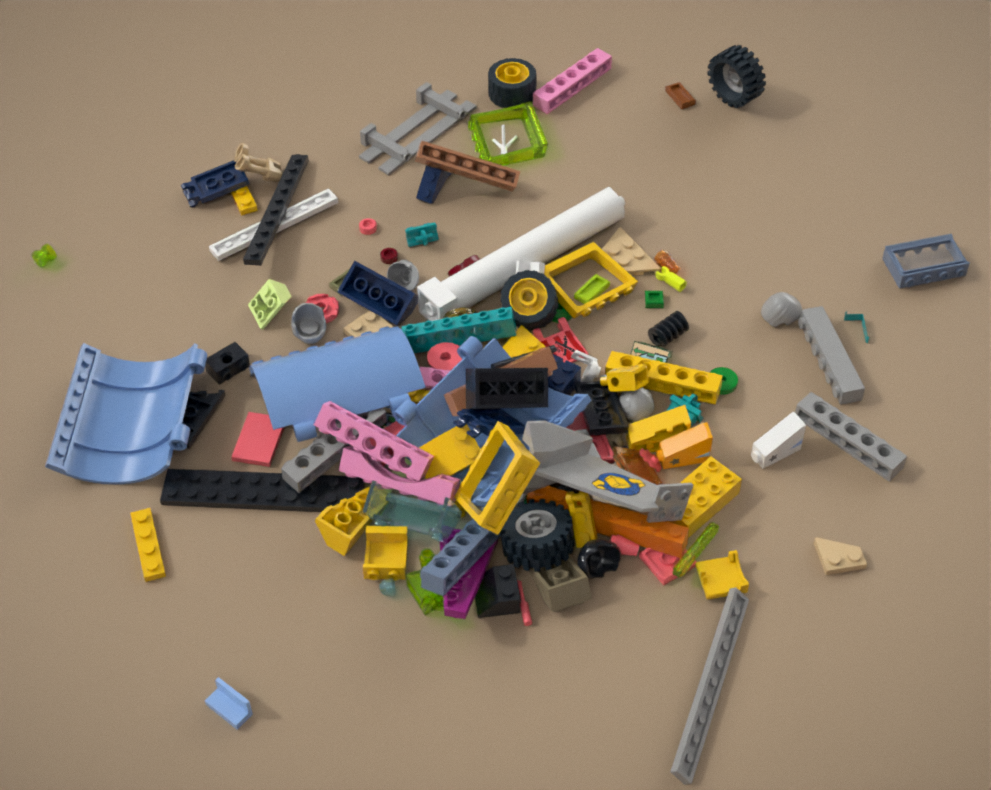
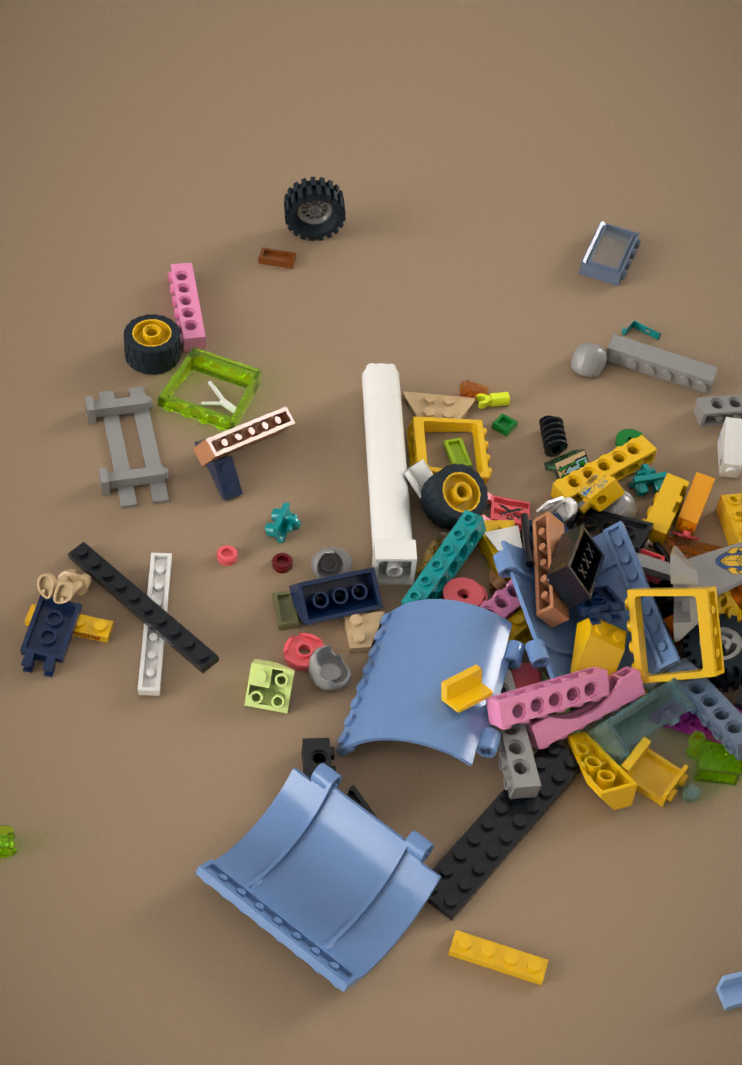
camera: 60 degrees left, 0 degrees up
coral tile [231,412,284,467] -> none
dark red tile [447,255,480,277] -> none
none -> yellow panel [441,665,493,713]
none -> white sticker [484,525,523,551]

